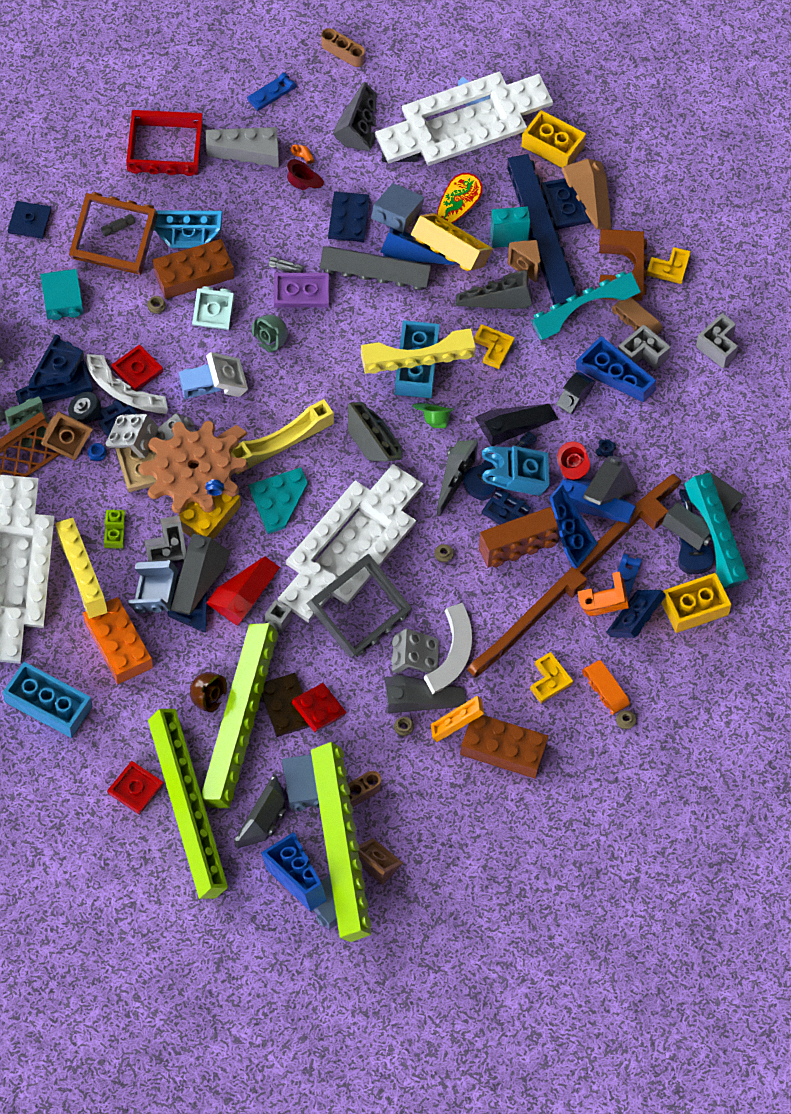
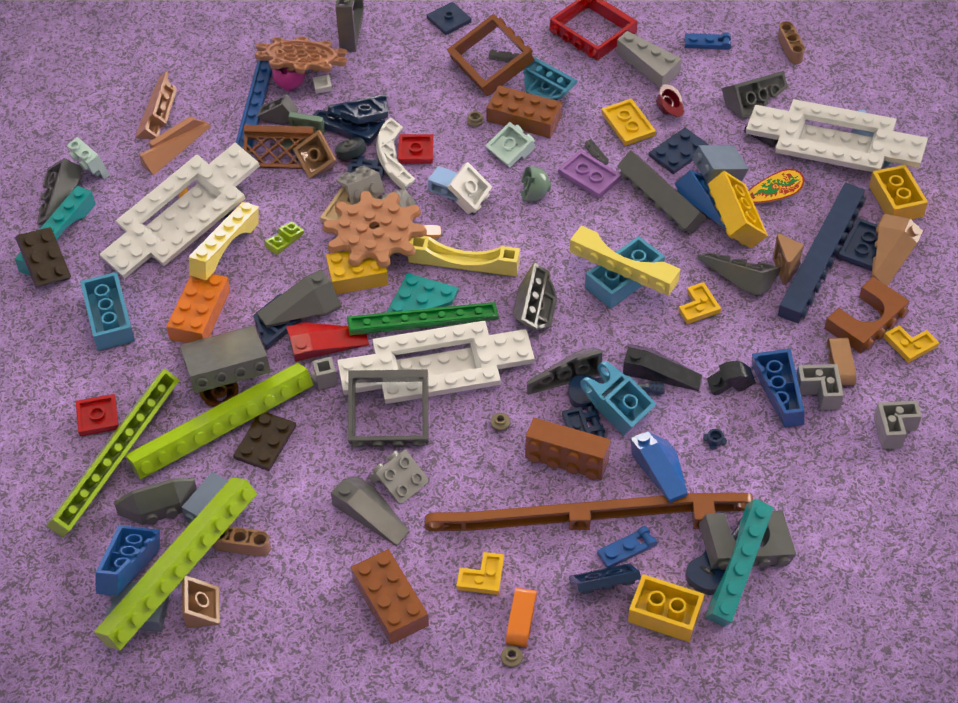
camera: 45 degrees right, 10 degrees down
teal brick [40,269,83,320] -> none
blue plate [88,443,107,461] -> none
sand blue panel [128,561,179,614] -> none
light grey brick [144,515,186,562] -> none
blue plate [205,479,224,496] -> none
orange arm [291,144,315,165] -> none
red plate [291,683,347,733] -> none
dark tan plate [394,717,414,736] -> none
bright green piece [413,403,454,428] -> none
white tile [424,603,472,694] -> none
light orange plate [431,696,484,742] -> none
teal brick [490,206,530,248] -> none
teal arch [530,271,641,340] -> none
blue wedge [549,485,598,569] -> none
red piece [557,441,590,480] -> none
orange piece [578,571,629,616] -> none
dark grey wedge [583,456,638,505] -> none
none -> dark grey panel [180,325,271,393]
none -> green tile [347,302,499,335]
none -> yellow plate [601,98,656,146]

